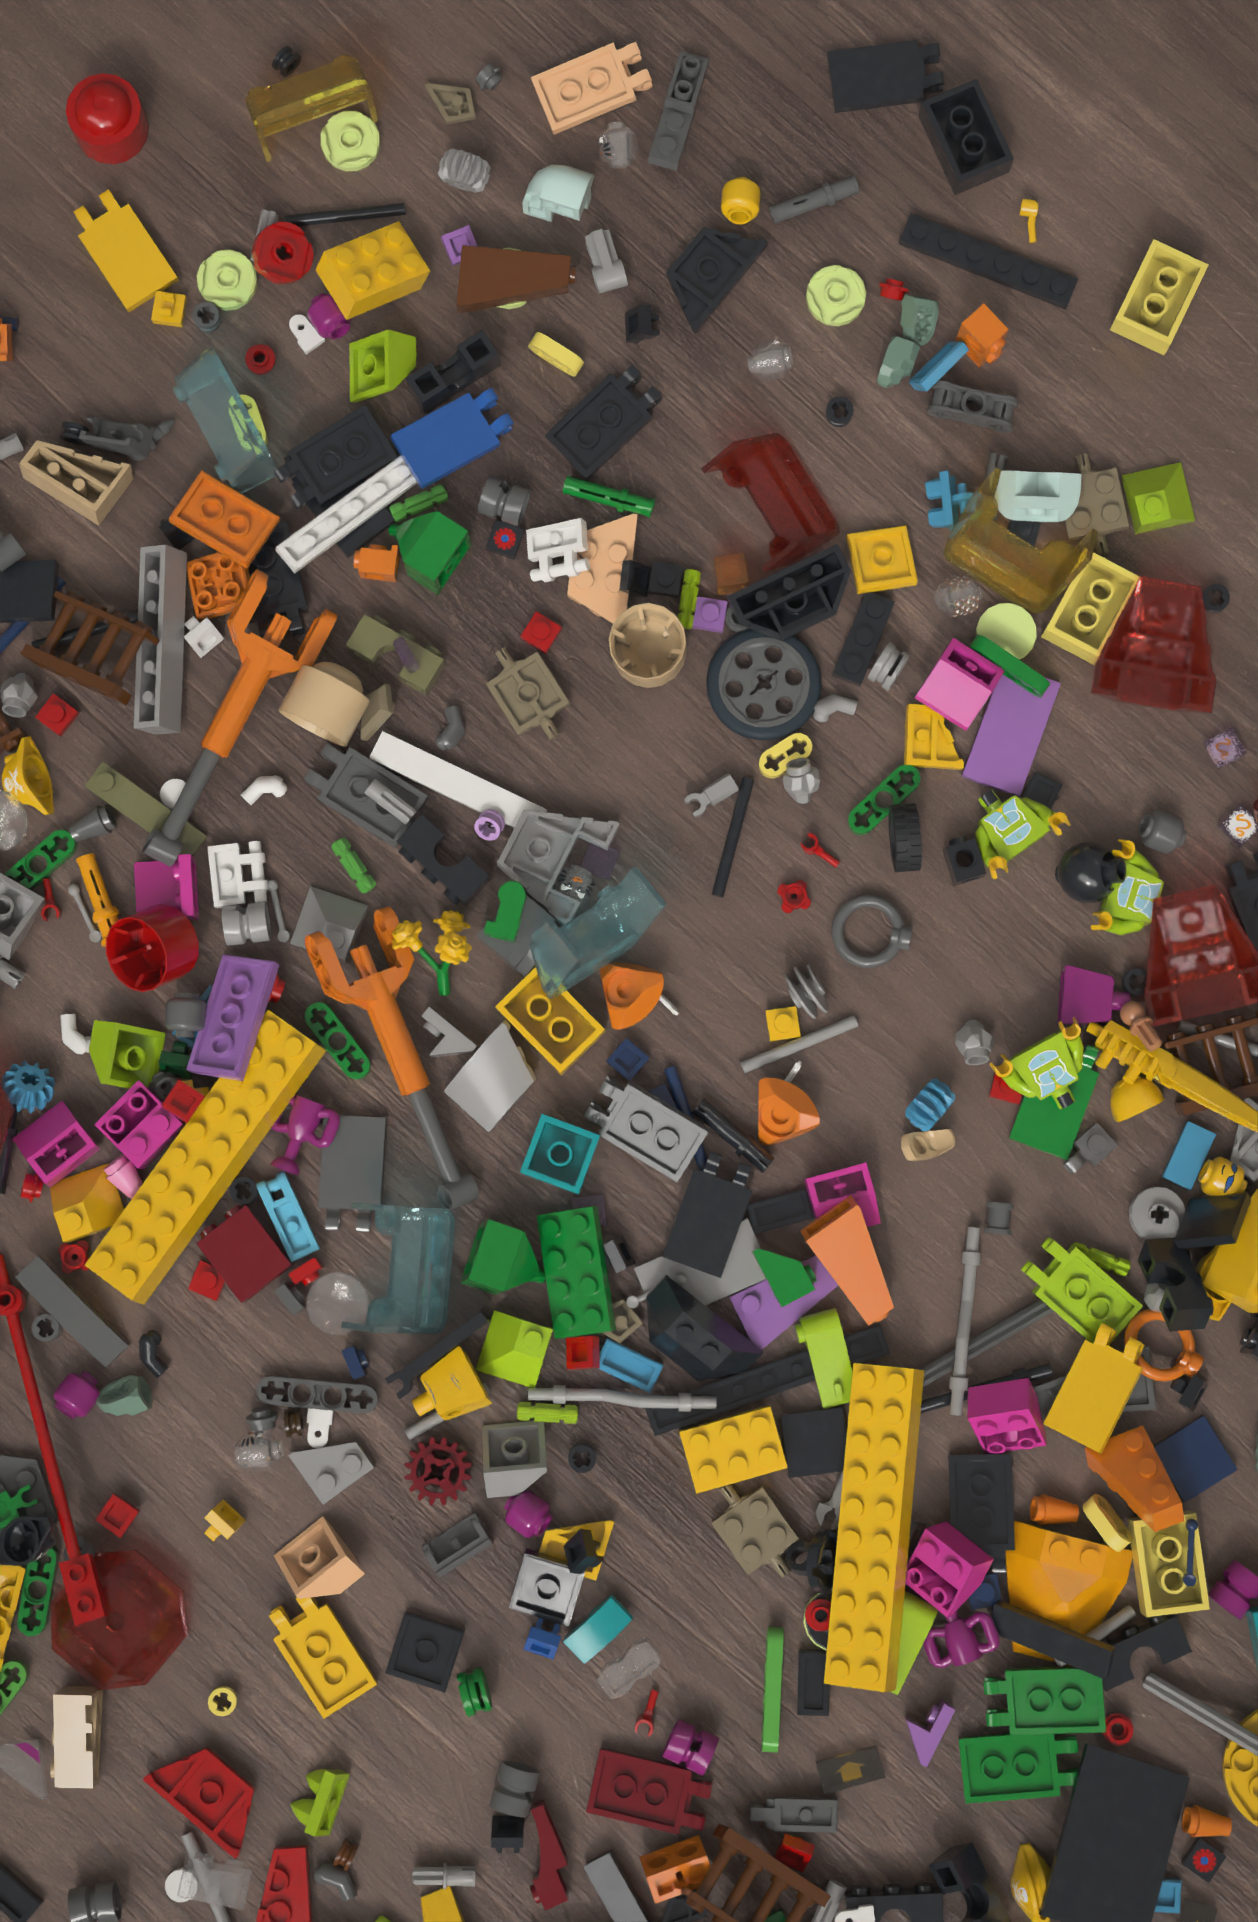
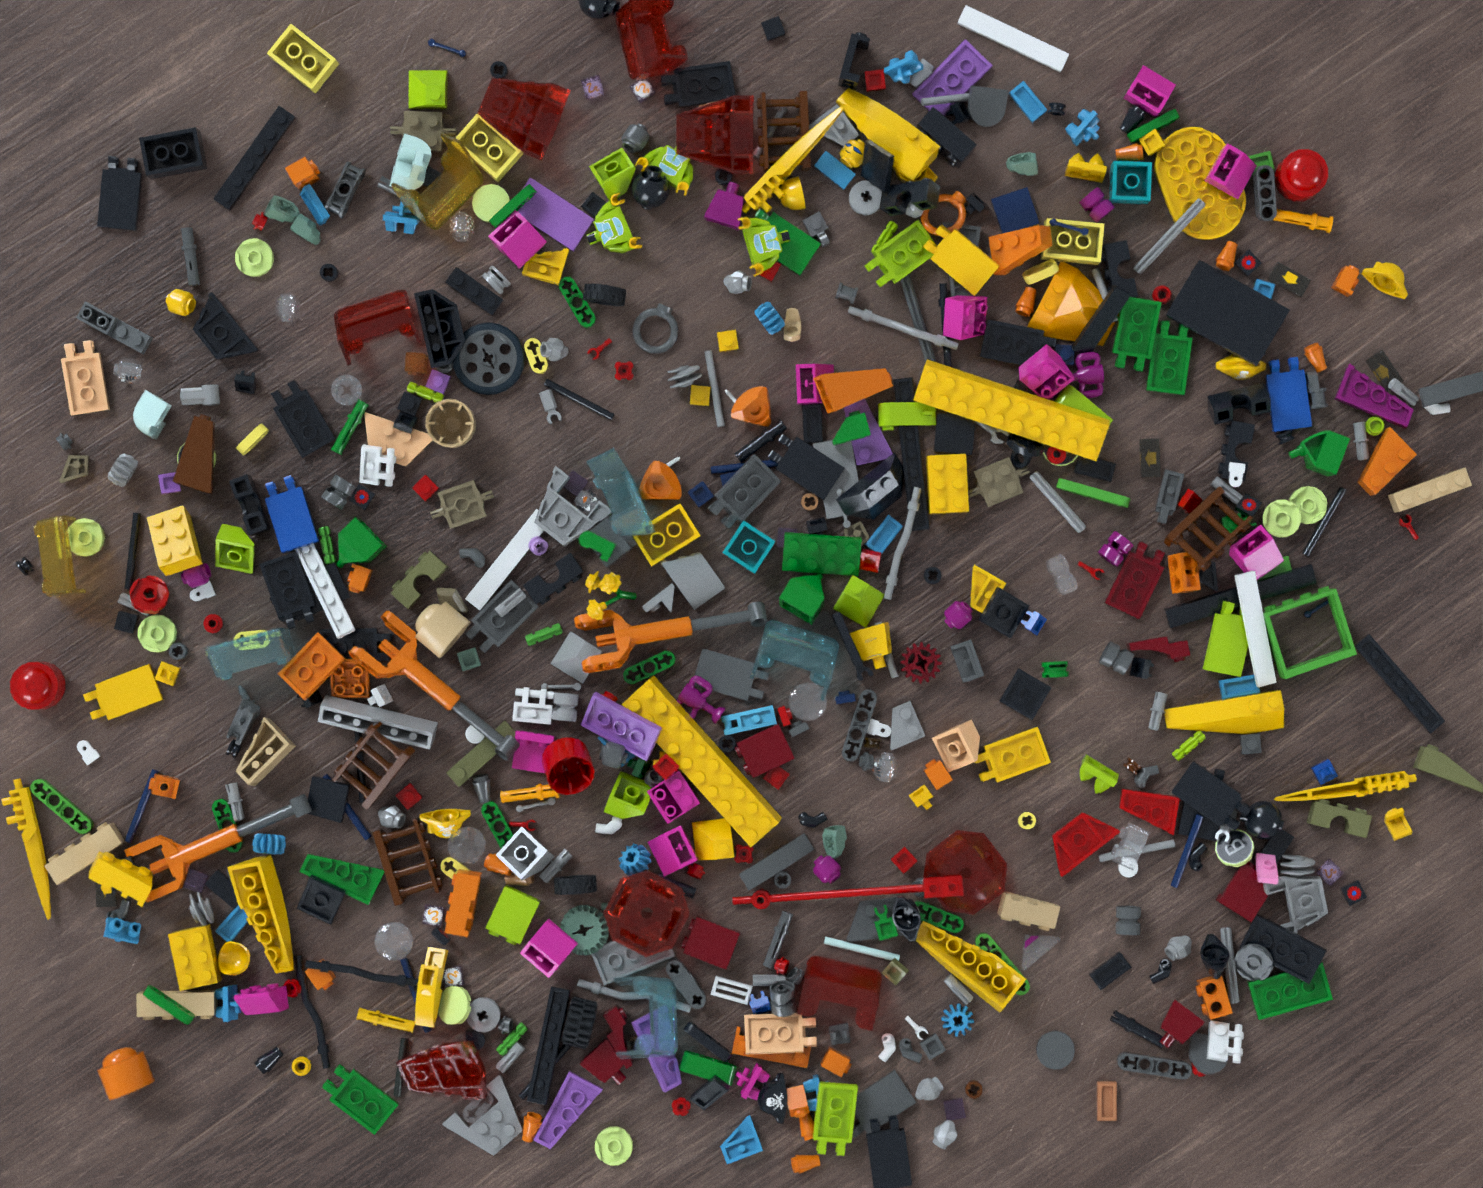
camera: 80 degrees left, 5 degrees up
bright pink cone [104,1155,143,1200] -> none
white arm [241,775,287,805] -> none
tile [393,636,420,674] -> none
light grey slope [482,1421,547,1498] -> none
lime axle [517,1402,578,1424] -> none
teal slope [563,1595,633,1664] -> none
black tile [564,1529,604,1574] -> none
light grey arm [813,694,858,722] -> none
yellow plate [846,525,918,594] -> none
medium lavender slope [904,1699,955,1767] -> none
black brick [943,836,986,886] -> none
yellow hand [1019,199,1038,243] -> none
nougat axle [1120,1001,1162,1052] -> none
none -> white piece [77,740,100,765]
none -> black plate [114,610,139,634]
none -> clear gear [331,375,362,405]
none -> dark blue hinge [428,39,466,57]
none -> sand green plate [457,647,481,671]
none -> lime slope [589,148,636,200]
none -> yellow plate [717,330,739,352]
none -> medium nougat bush [801,493,818,511]
none -> orange brick [923,759,953,790]
none -> light grey axle [1030,471,1086,533]

